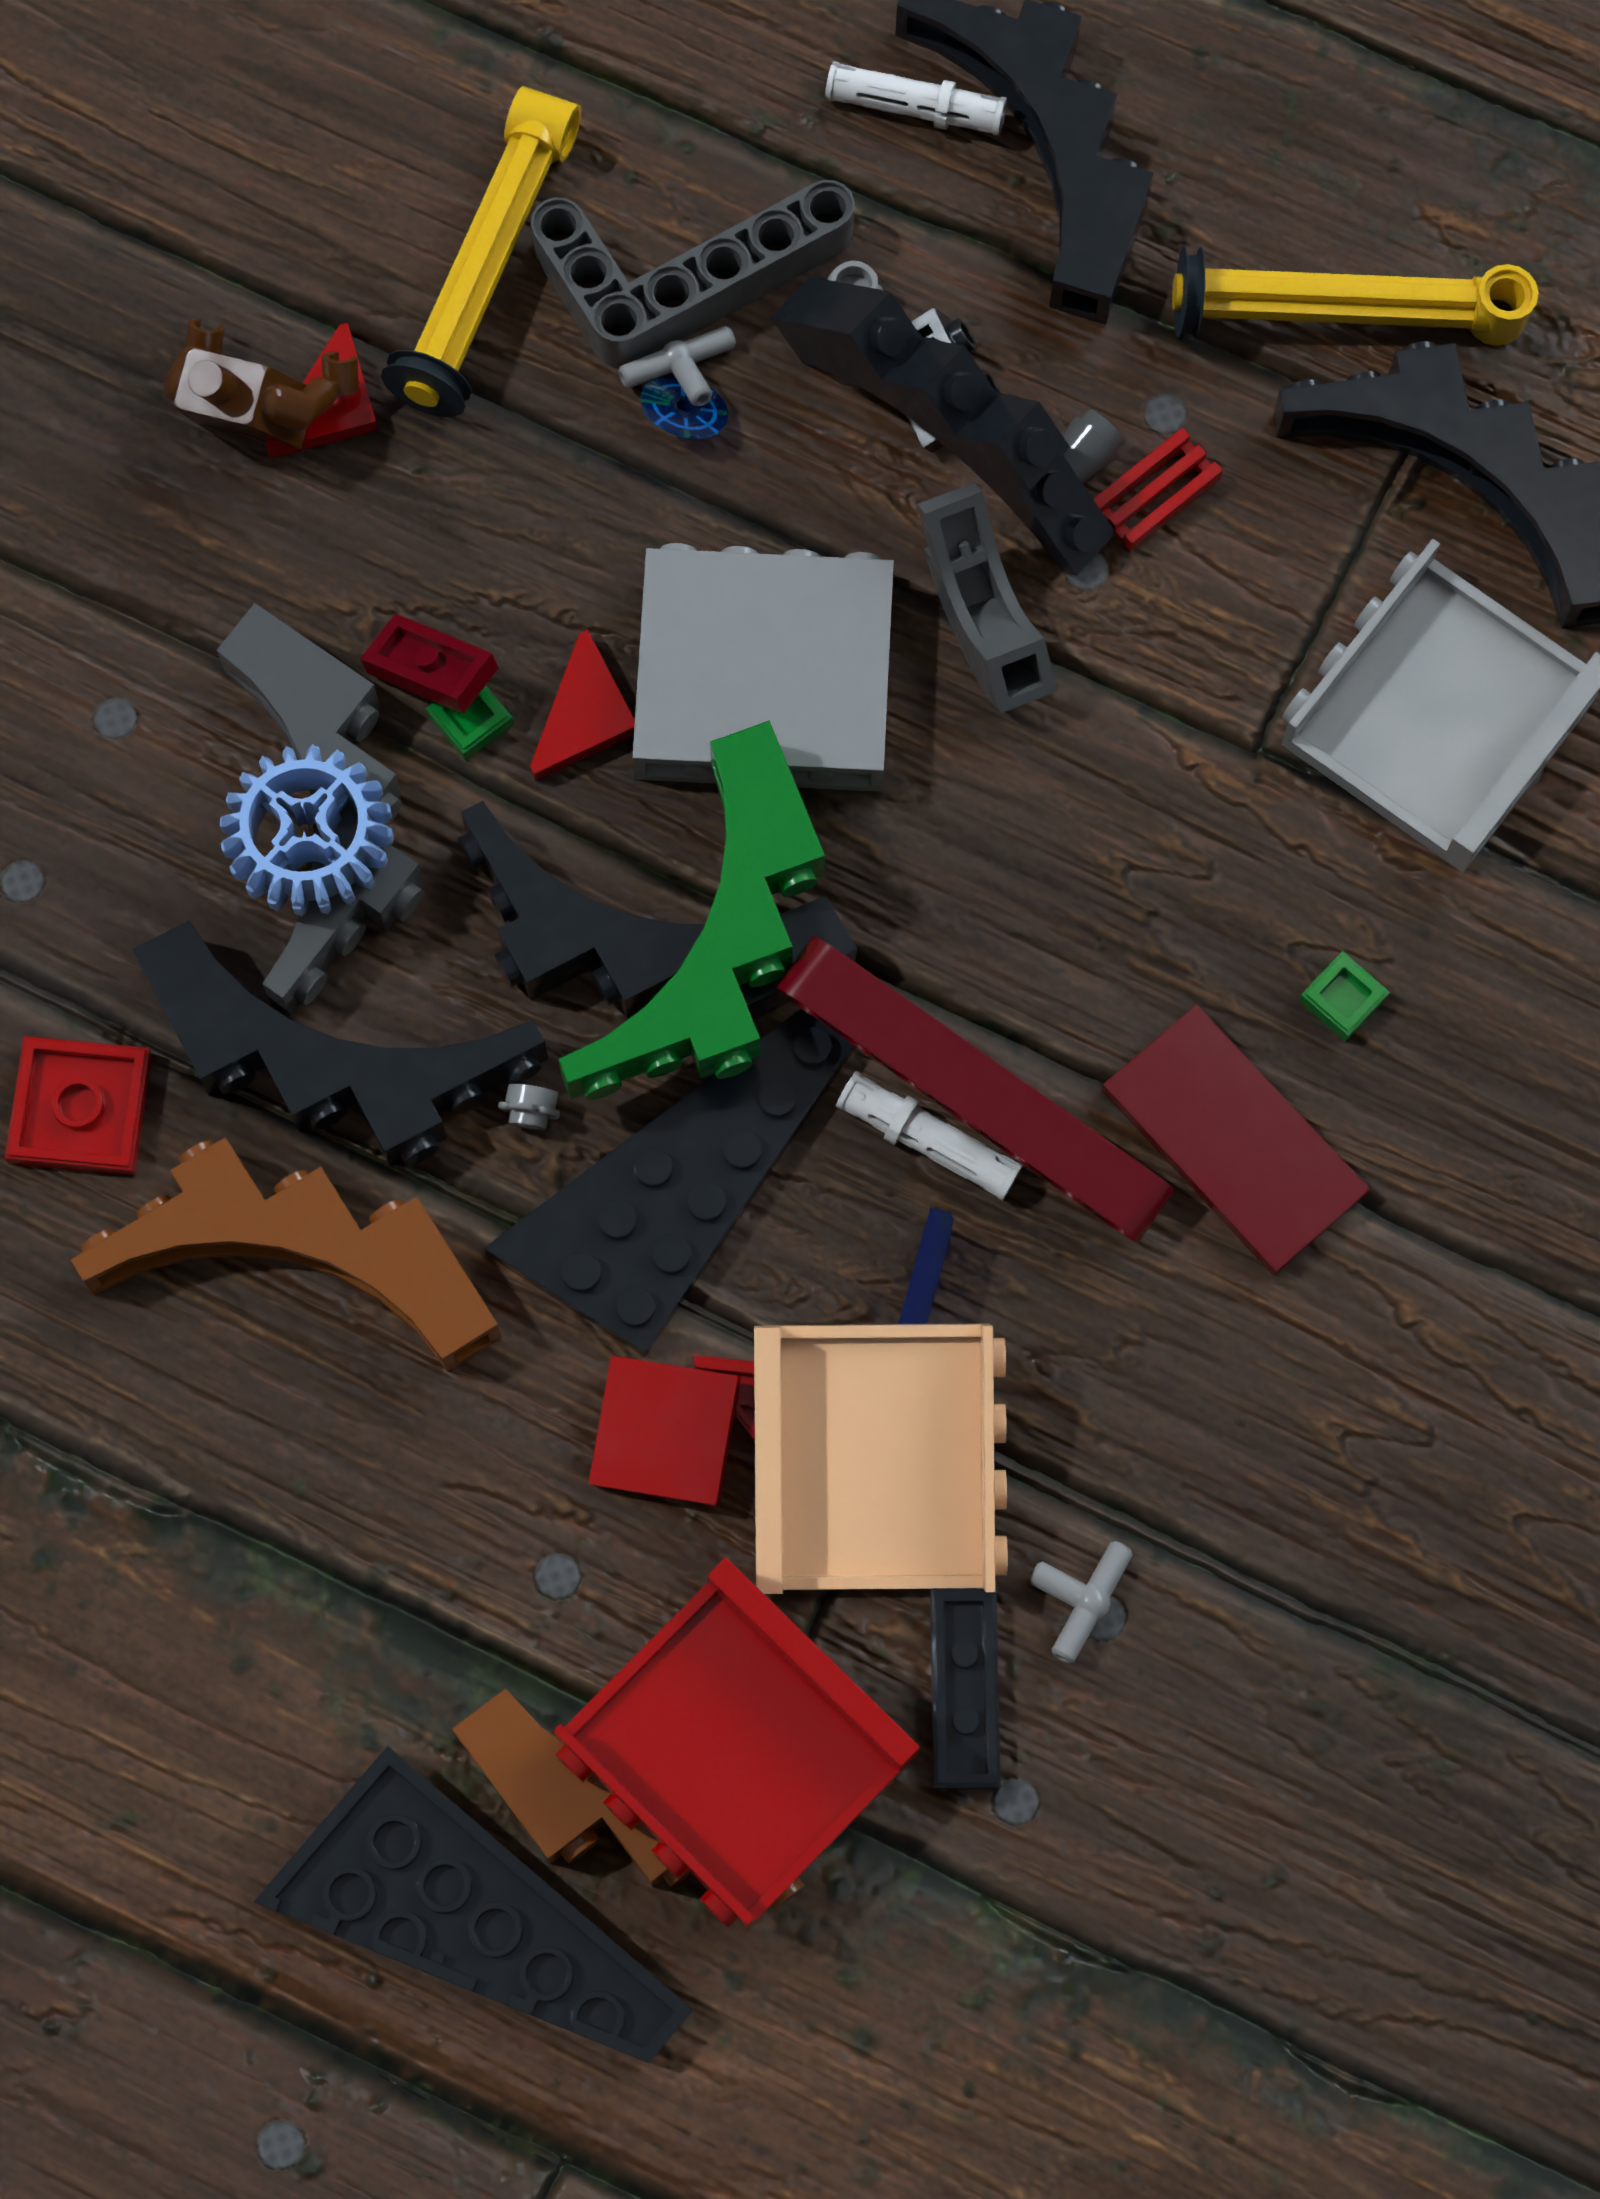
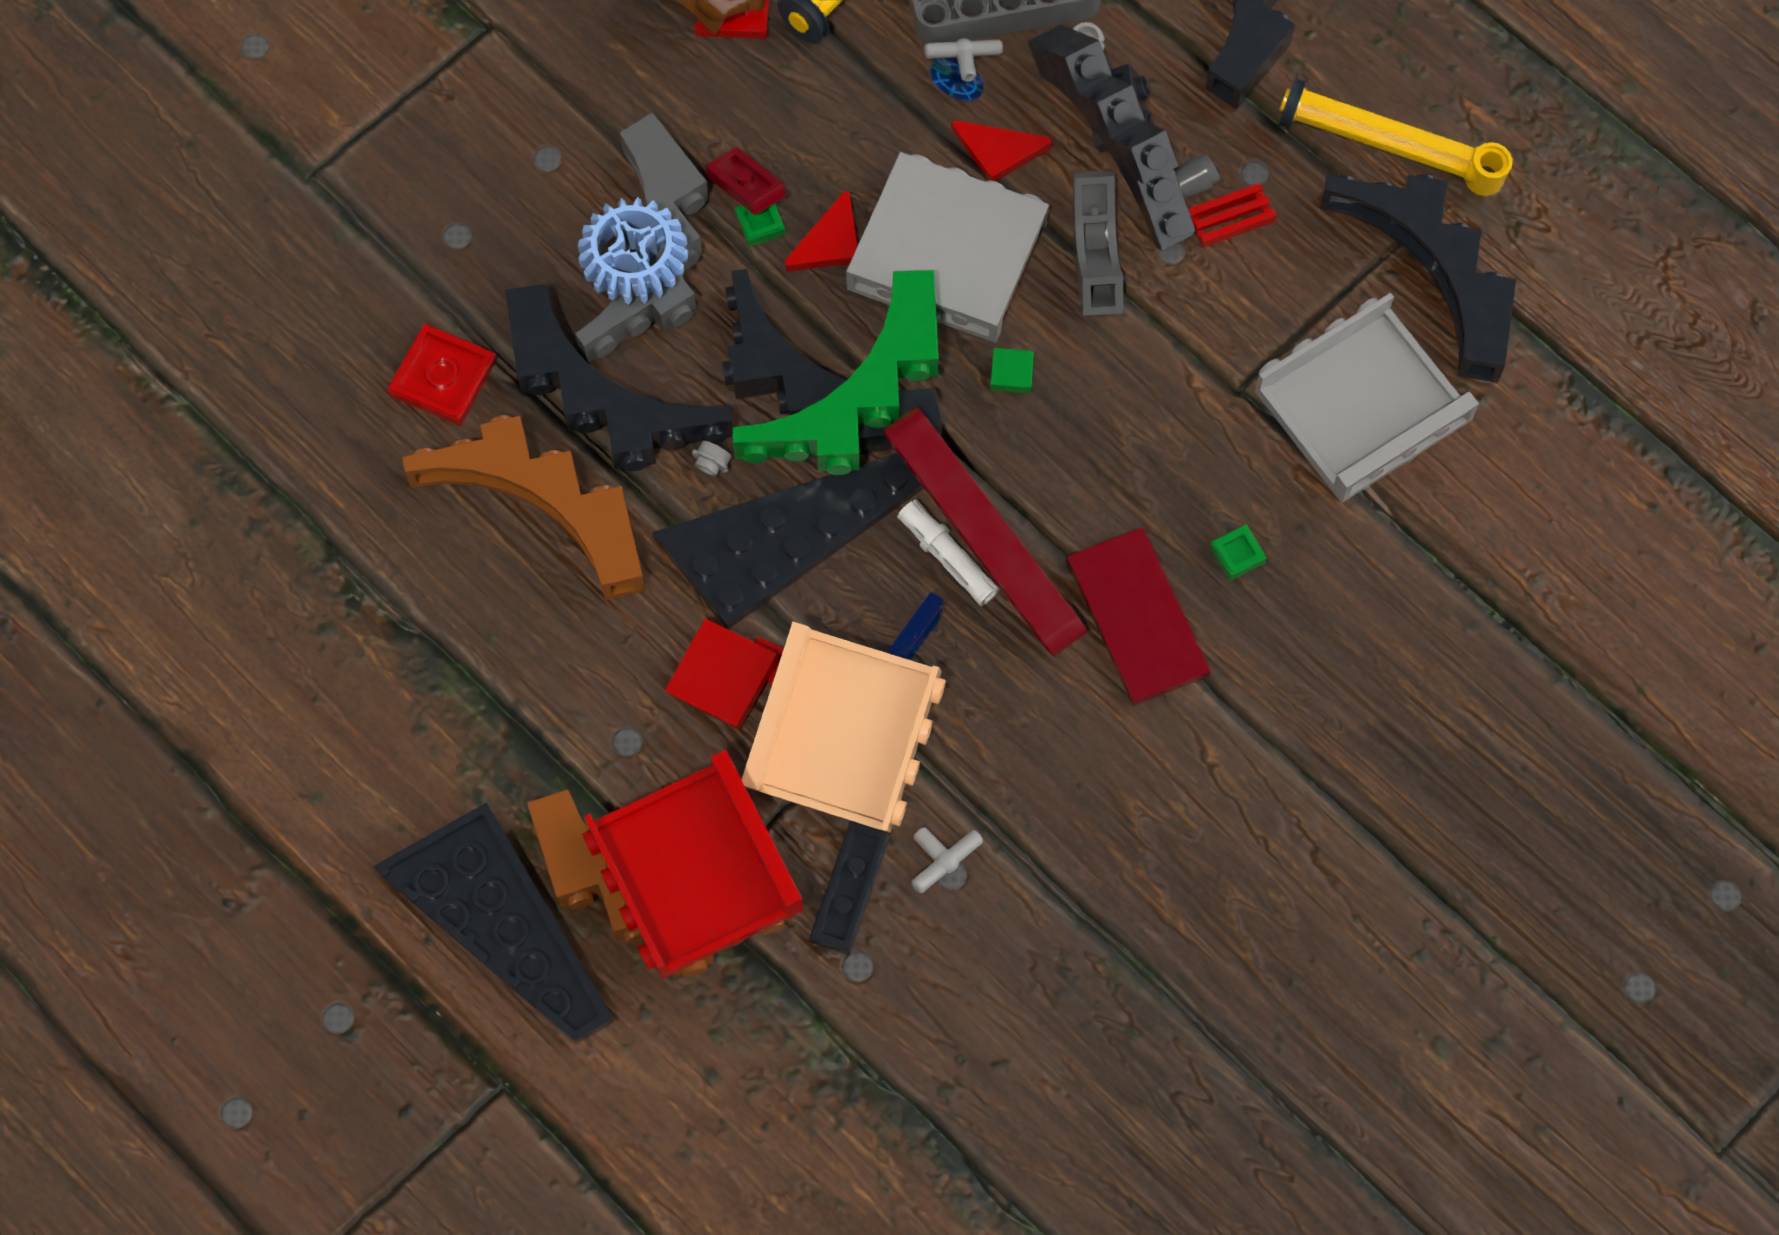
camera: 20 degrees right, 5 degrees down
none -> red tile [951,120,1052,181]
none -> green tile [990,348,1034,394]

